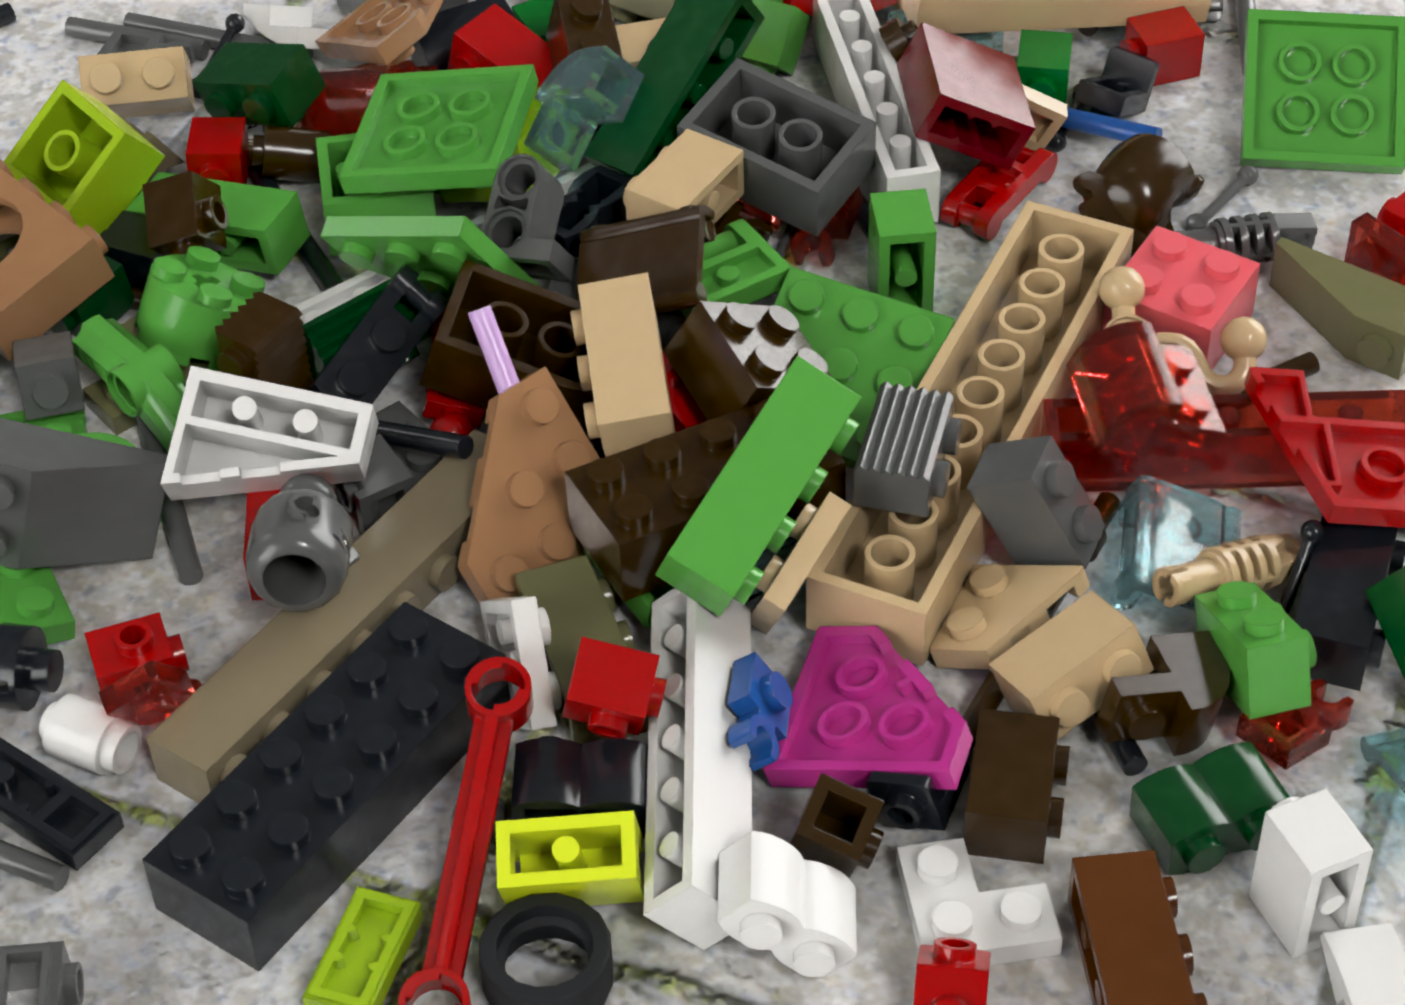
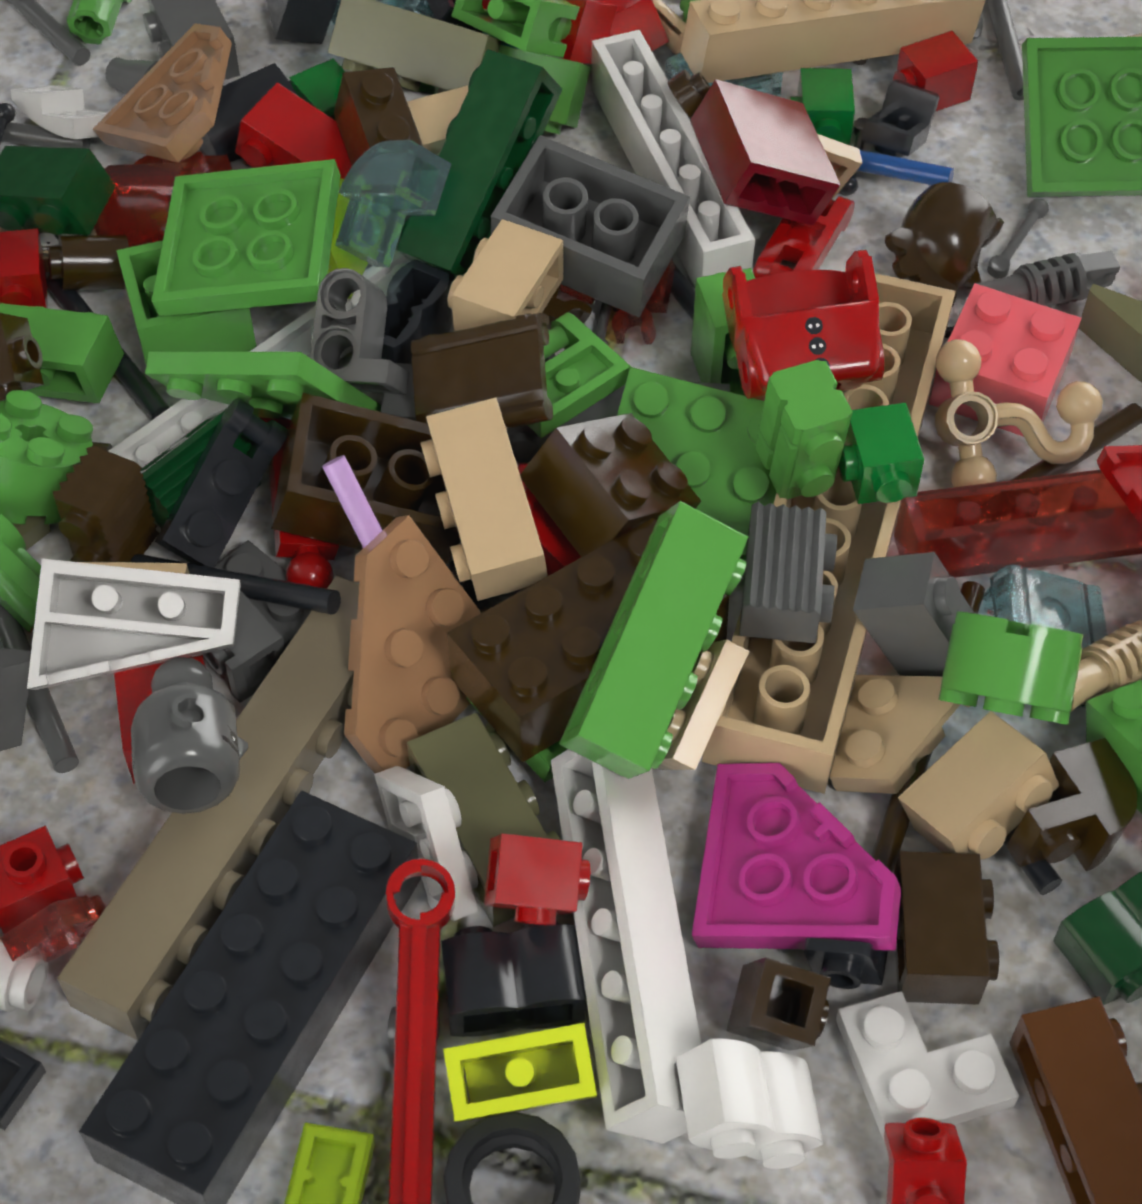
camera: 10 degrees left, 10 degrees up
blue plate [727,652,793,771] -> none
clear red brick [1066,321,1226,458] -> none
none -> red piece [722,250,884,401]
none -> bright green brick [755,359,853,500]
none -> green brick [838,403,924,504]
none -> bright green brick [938,611,1083,725]

